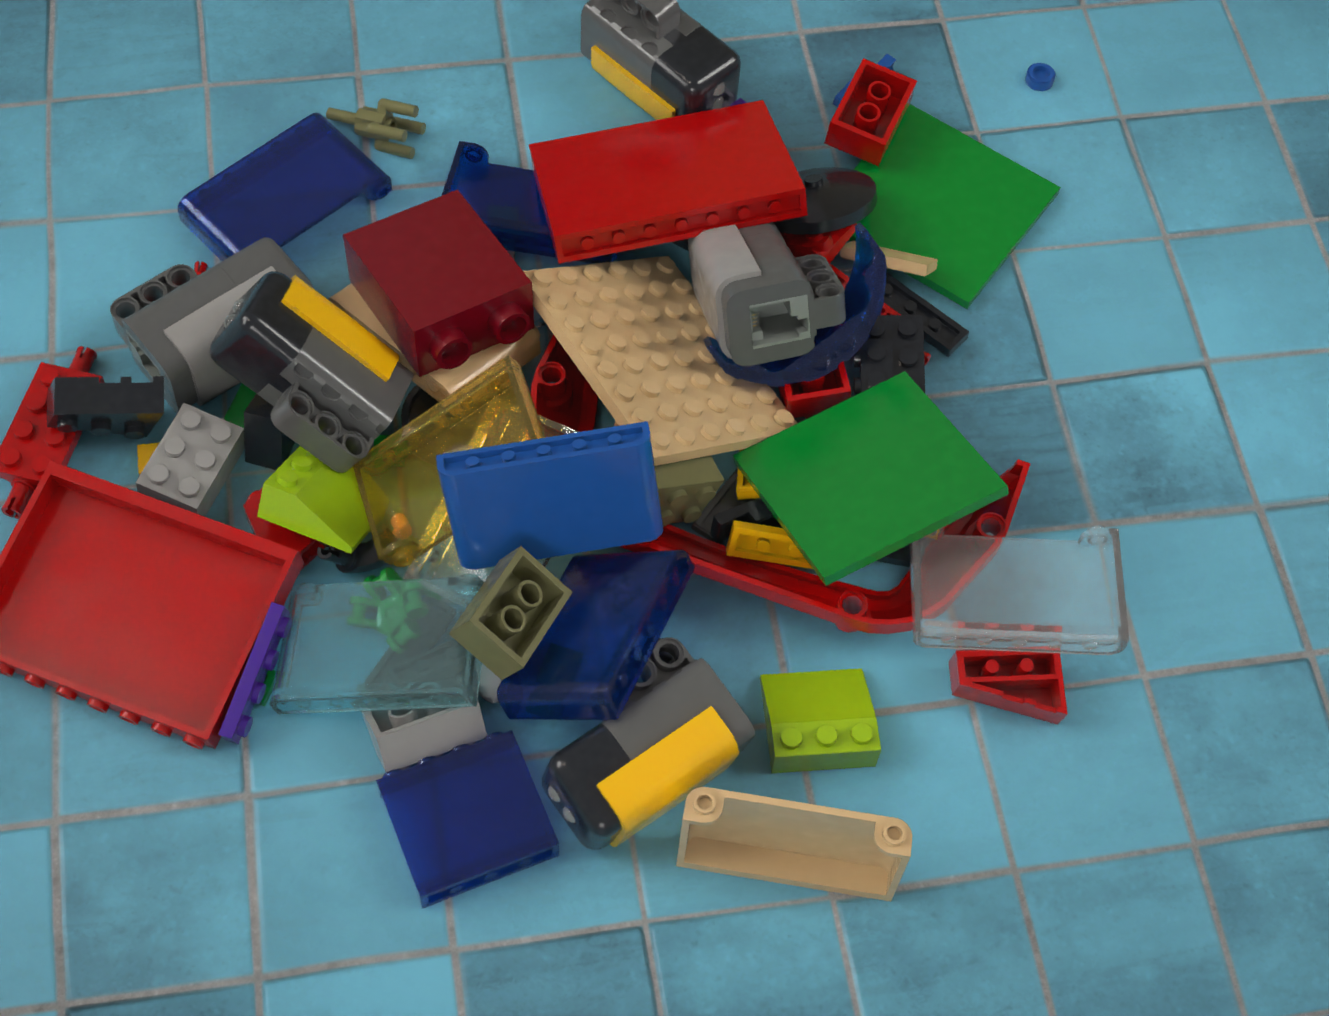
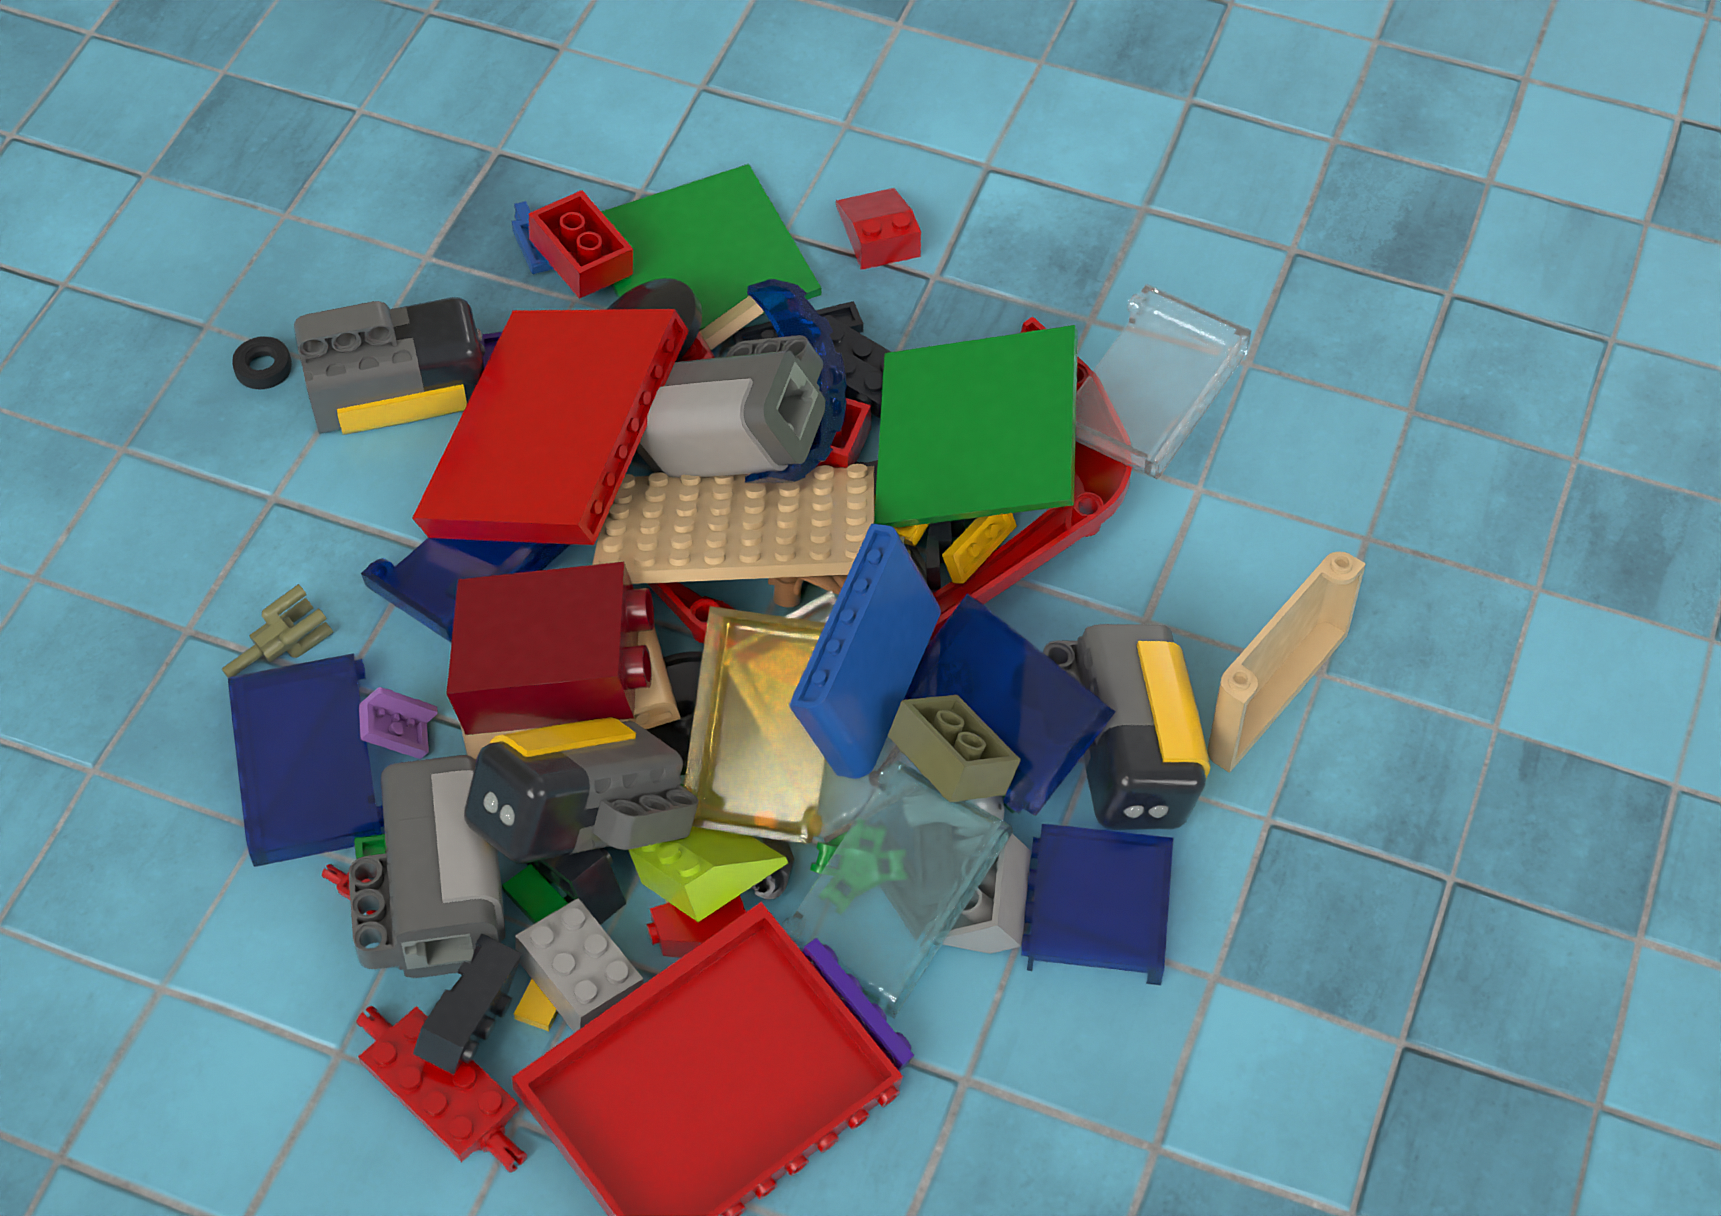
camera: 55 degrees left, 5 degrees down
lime slope [760,668,881,774] -> none
red wedge [949,647,1068,725] -> none
blue tile [1025,63,1056,91] -> none
none -> medium lavender bracket [359,687,438,759]
none -> red slope [836,188,921,270]

